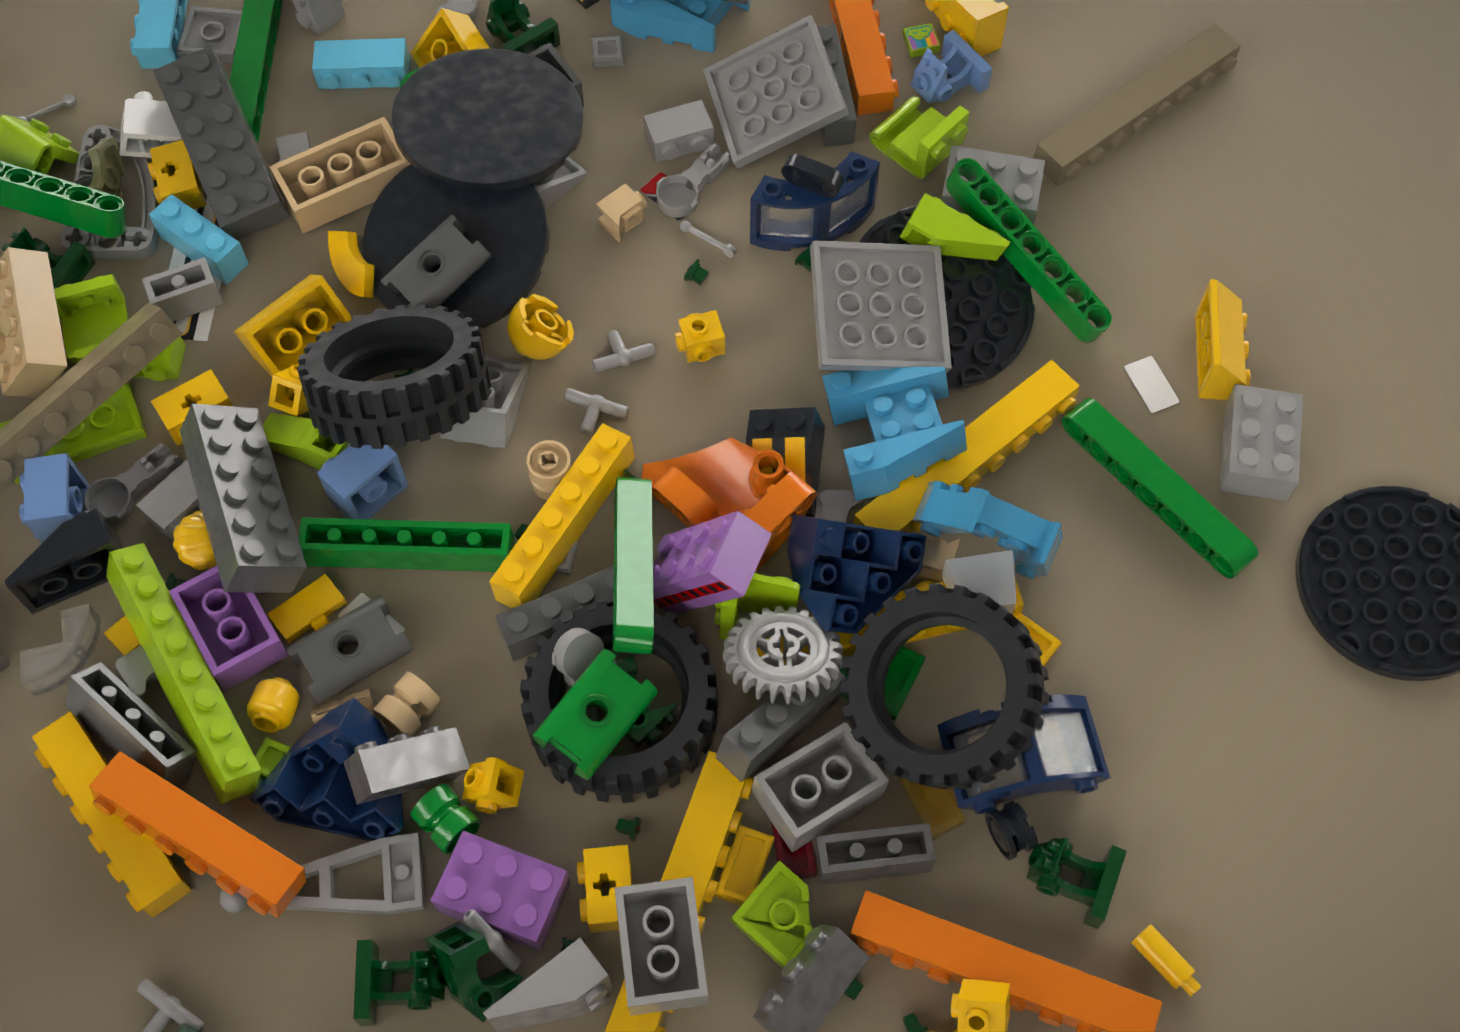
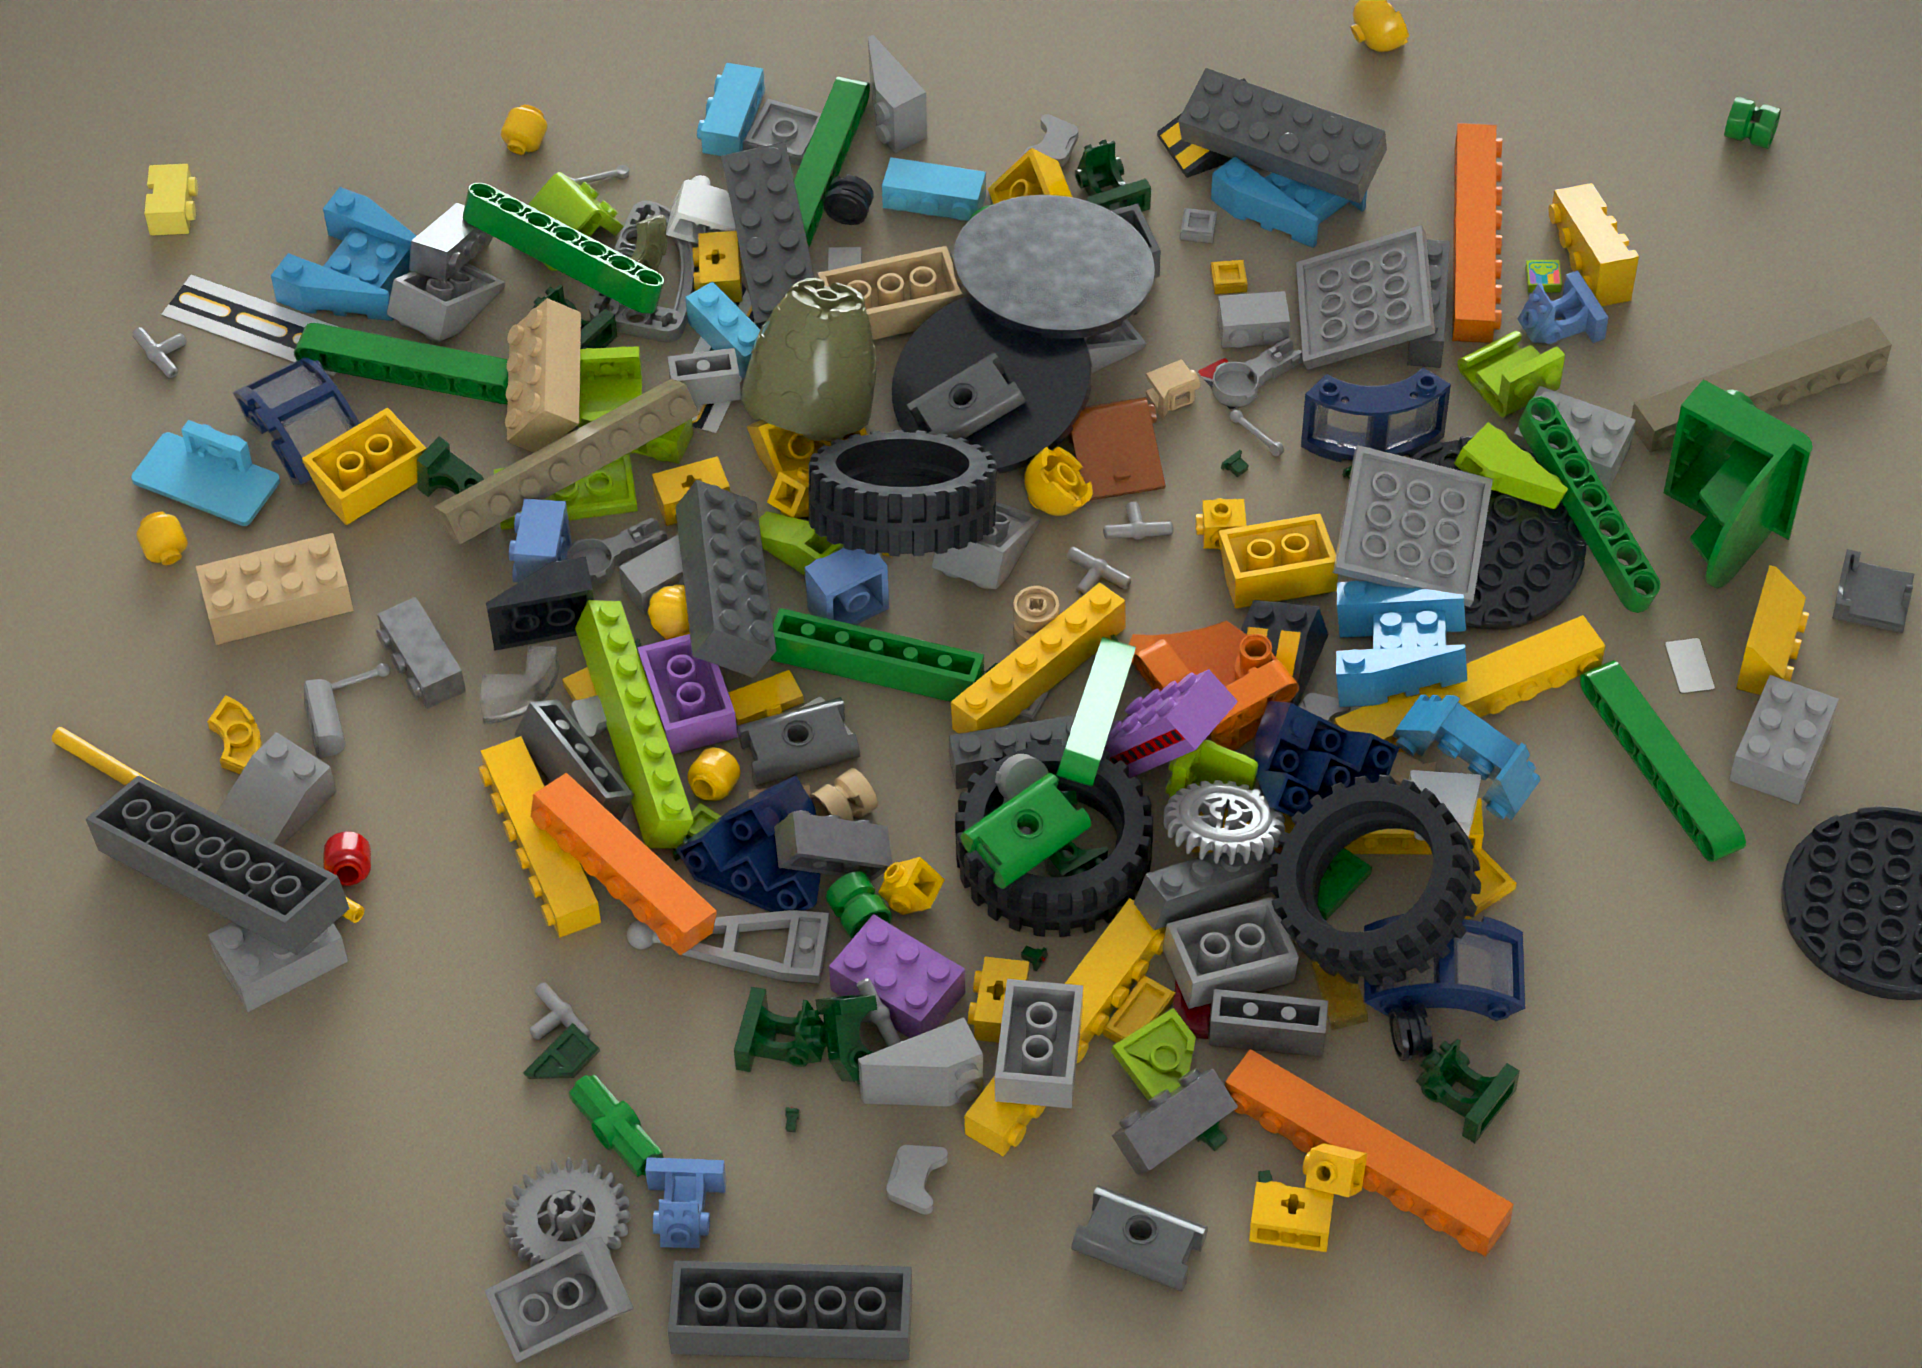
camera: 15 degrees right, 10 degrees down
yellow tile [328,231,375,298] -> none
black beam [781,153,844,198] -> none
yellow cylinder [1131,924,1202,997] -> none
none -> olive piece [741,278,877,441]
none -> black wheel [823,175,874,225]
none -> dark orange door [1068,397,1166,500]
none -> yellow tile [1210,260,1248,294]
none -> yellow slope [1218,513,1338,609]
none -> green plate [1663,379,1813,589]
none -> dark grey piece [1832,549,1914,633]

